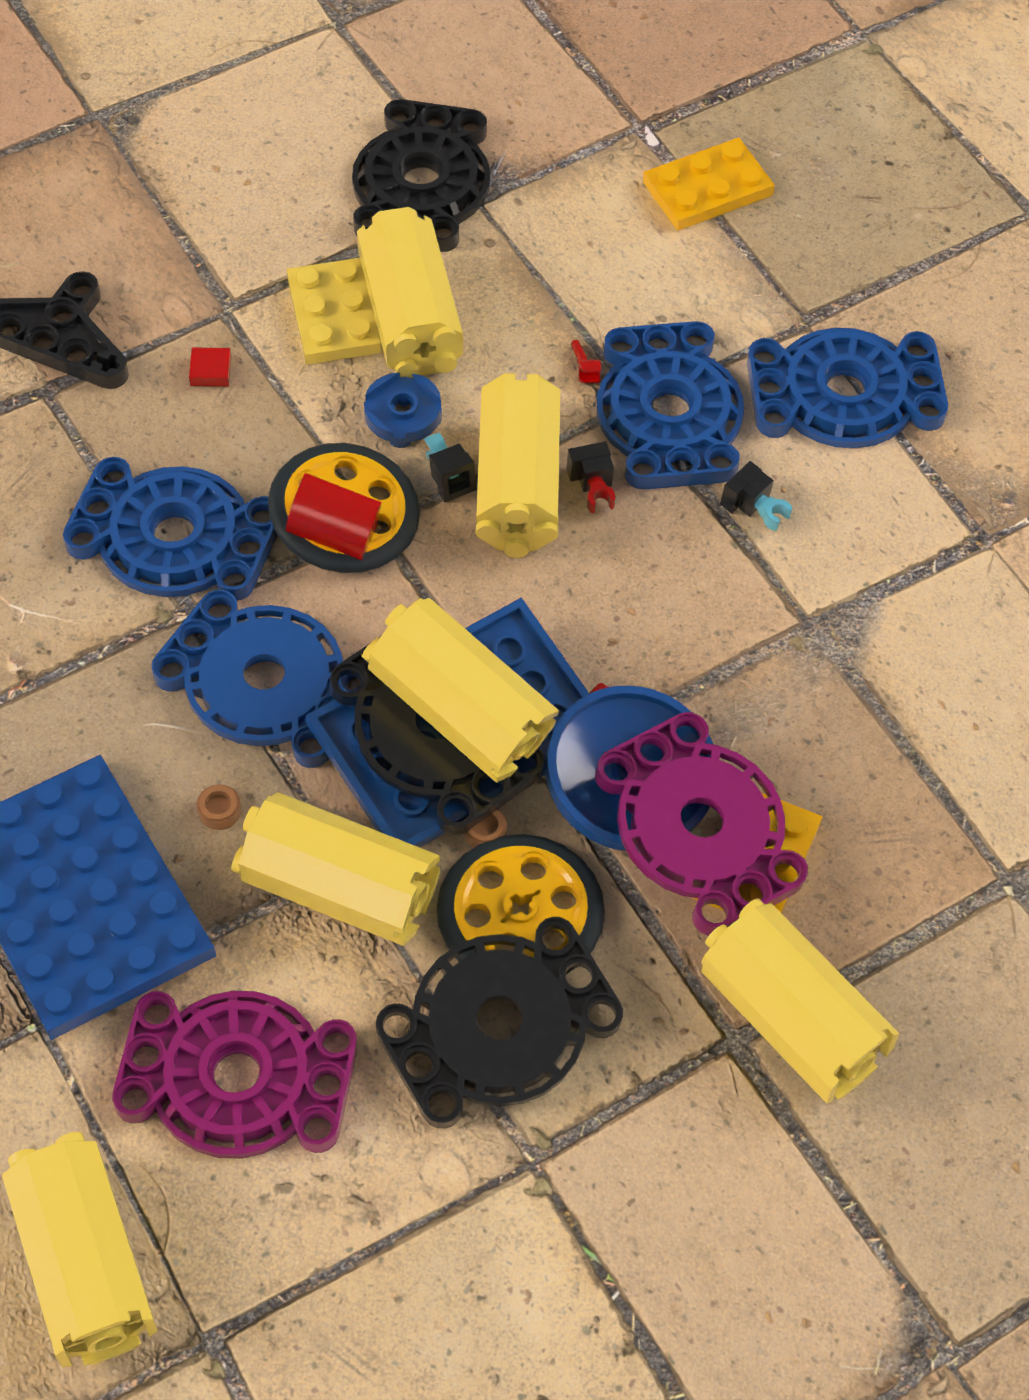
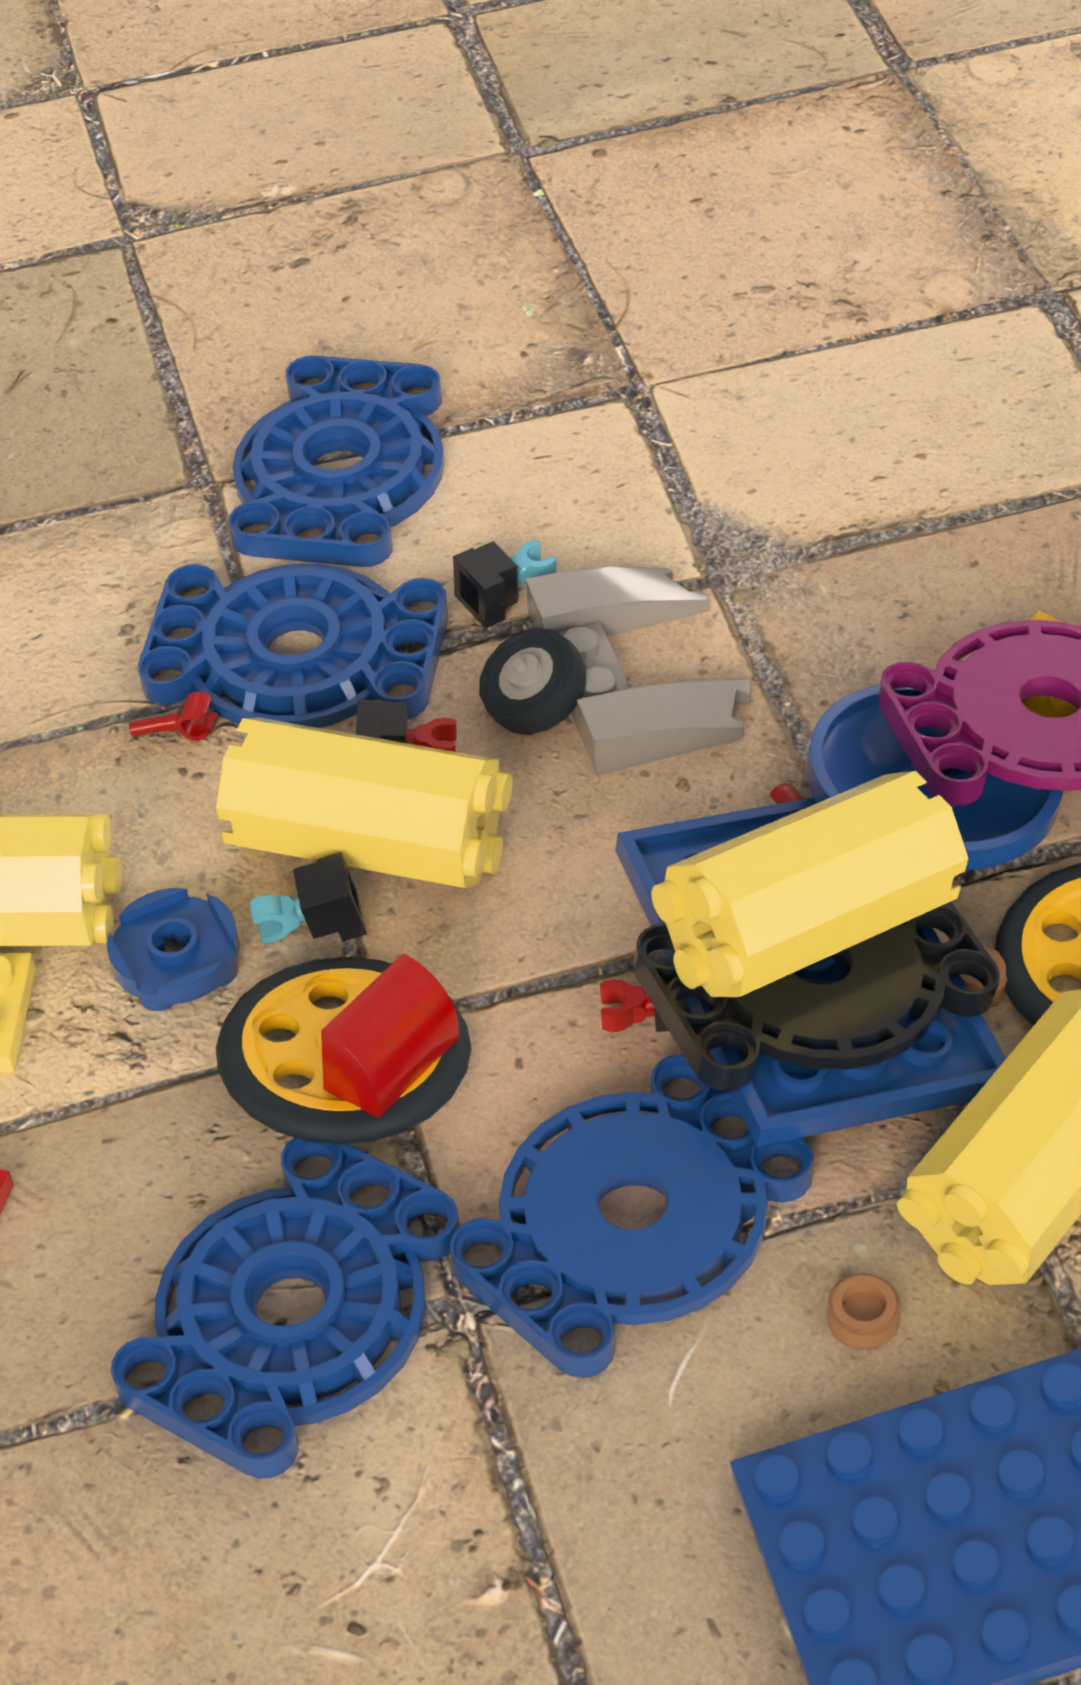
camera: 70 degrees left, 10 degrees down
none -> black wheel [479,628,586,735]
none -> light grey wedge [525,566,751,776]

